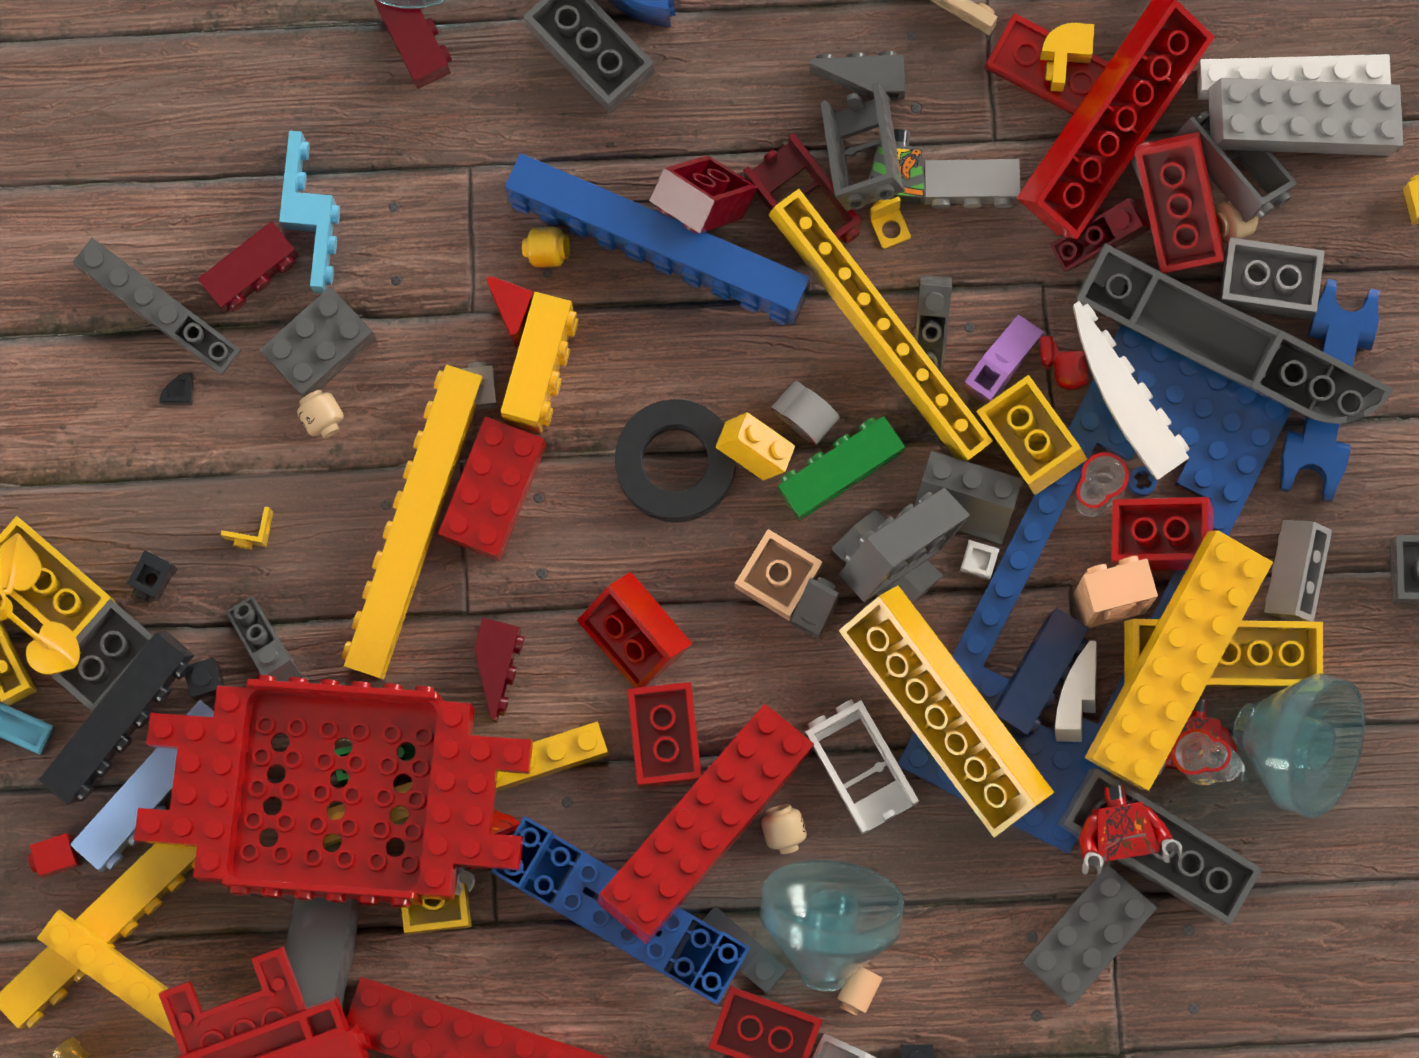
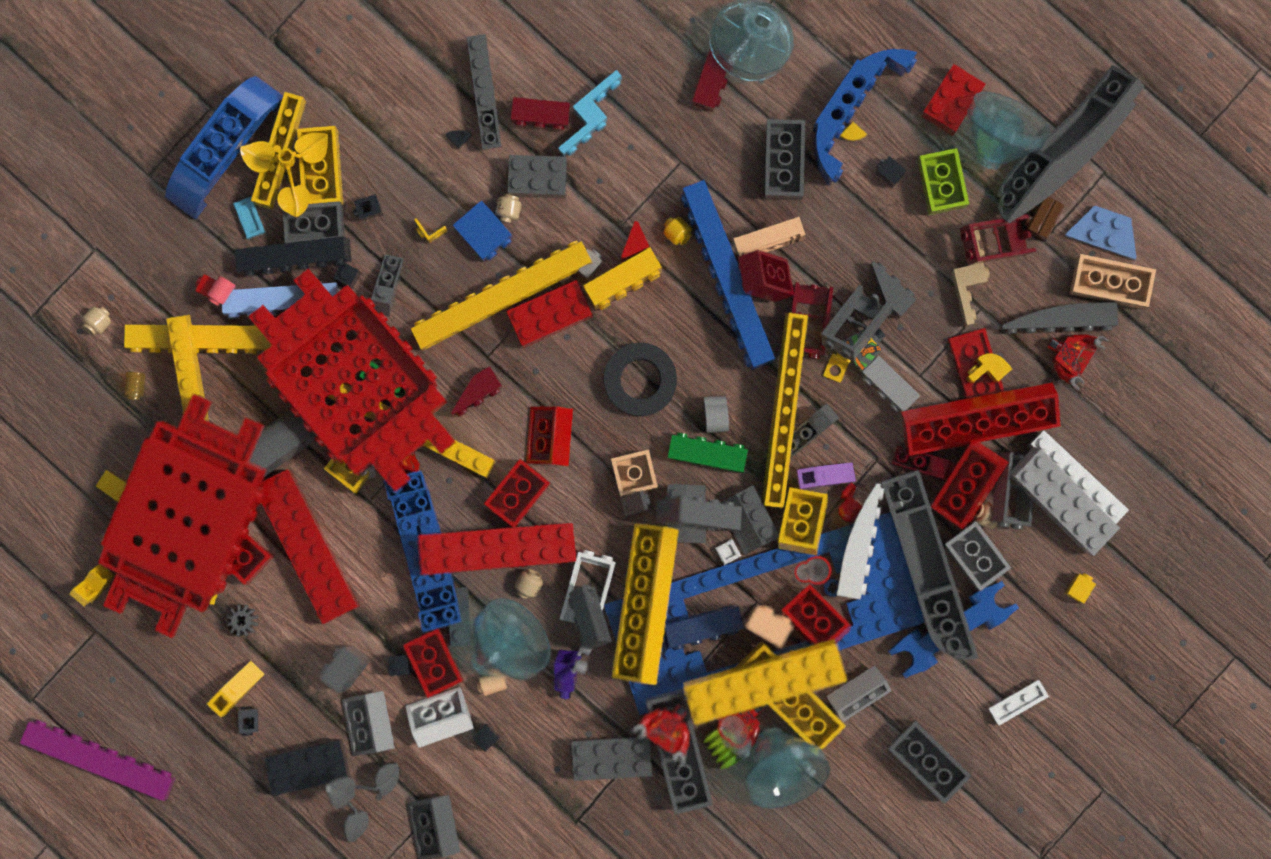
camera: 40 degrees right, 5 degrees up
yellow brick [715,412,795,481] -> none
white slope [1055,641,1097,742] -> none
none -> coral brick [207,275,236,306]
none -> blue brick [453,200,513,262]
none -> dark purple torso [554,646,592,699]
none -> dark grey slope [568,584,612,650]
none -> lime piece [703,725,742,770]
none -> light nougat door [731,217,805,262]

